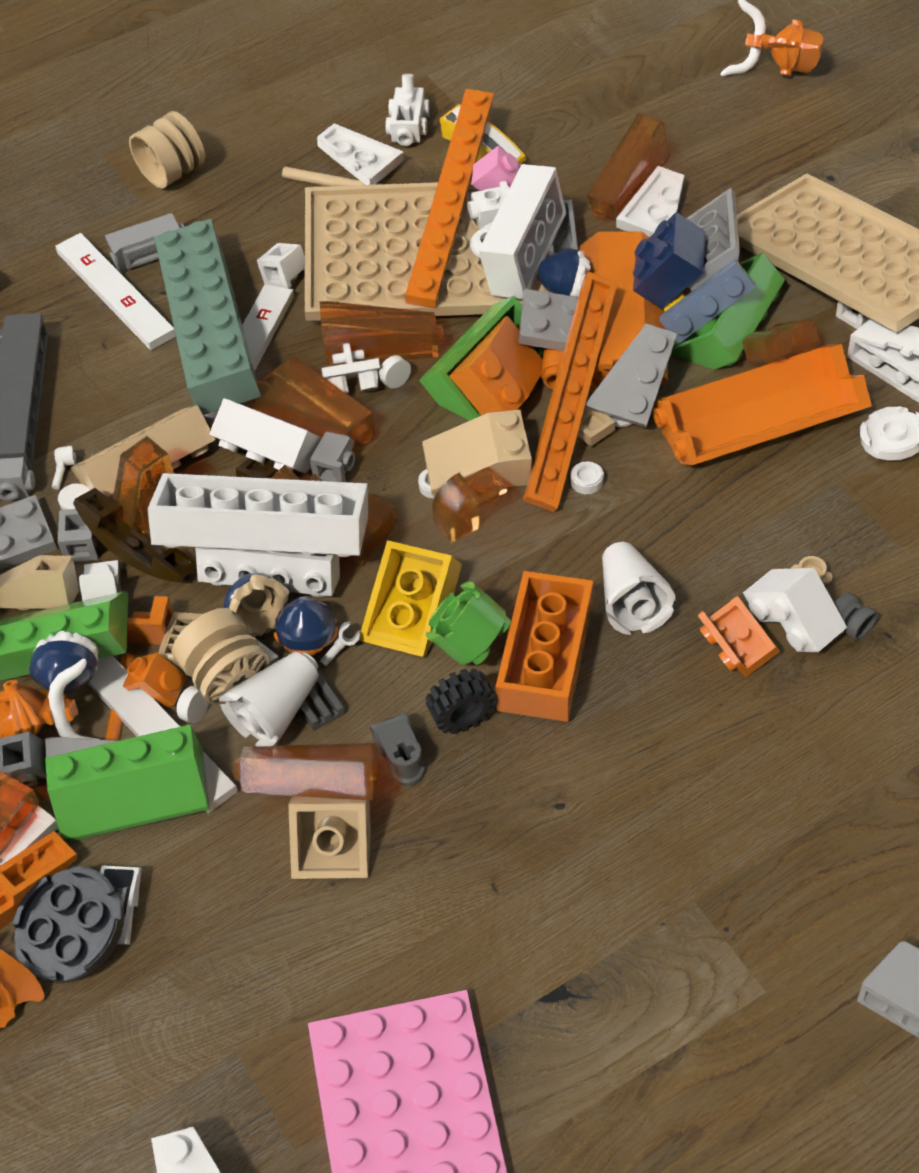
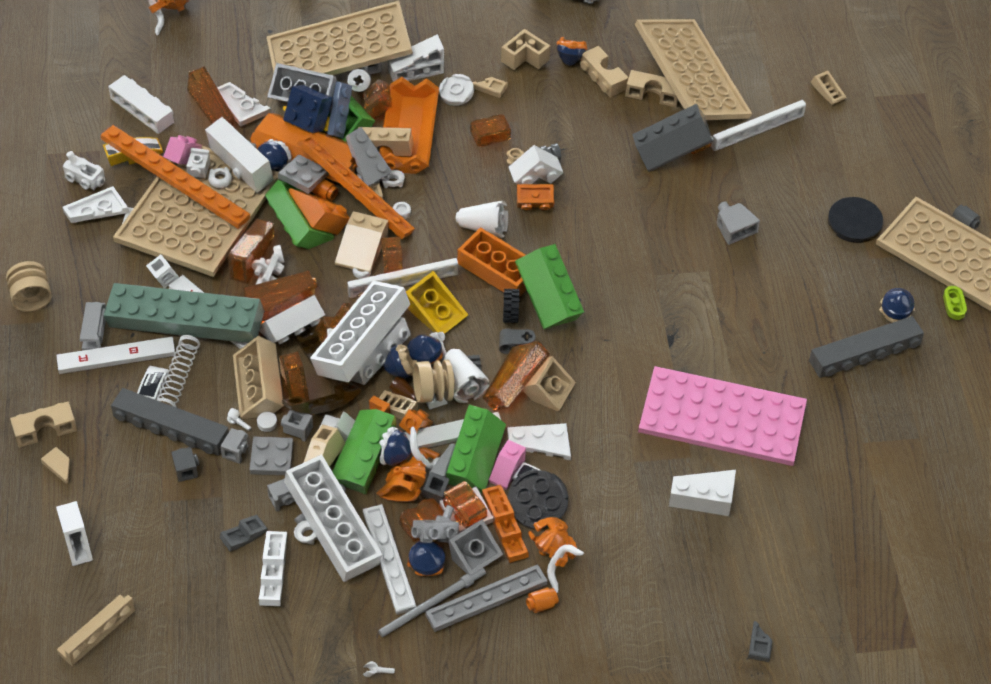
camera: 70 degrees left, 0 degrees up
white tile [177,686,209,724] -> none
tan bar [282,167,365,186] -> none
light grey brick [310,431,355,482] -> none
bright green brick [426,582,511,665] -> none
none -> white brick [108,75,174,134]
none -> slope [137,366,168,400]
none -> white piece [157,335,200,408]
none -> white tile [347,258,458,298]
none -> white piece [348,69,371,92]
none -> tan arch [358,127,414,156]
none -> white piece [382,170,405,189]
none -> clear orange brick [470,114,511,146]
none -> bright pink slope [489,440,526,490]
none -> white wing [507,424,571,460]
none -> bright green slope [515,244,584,330]

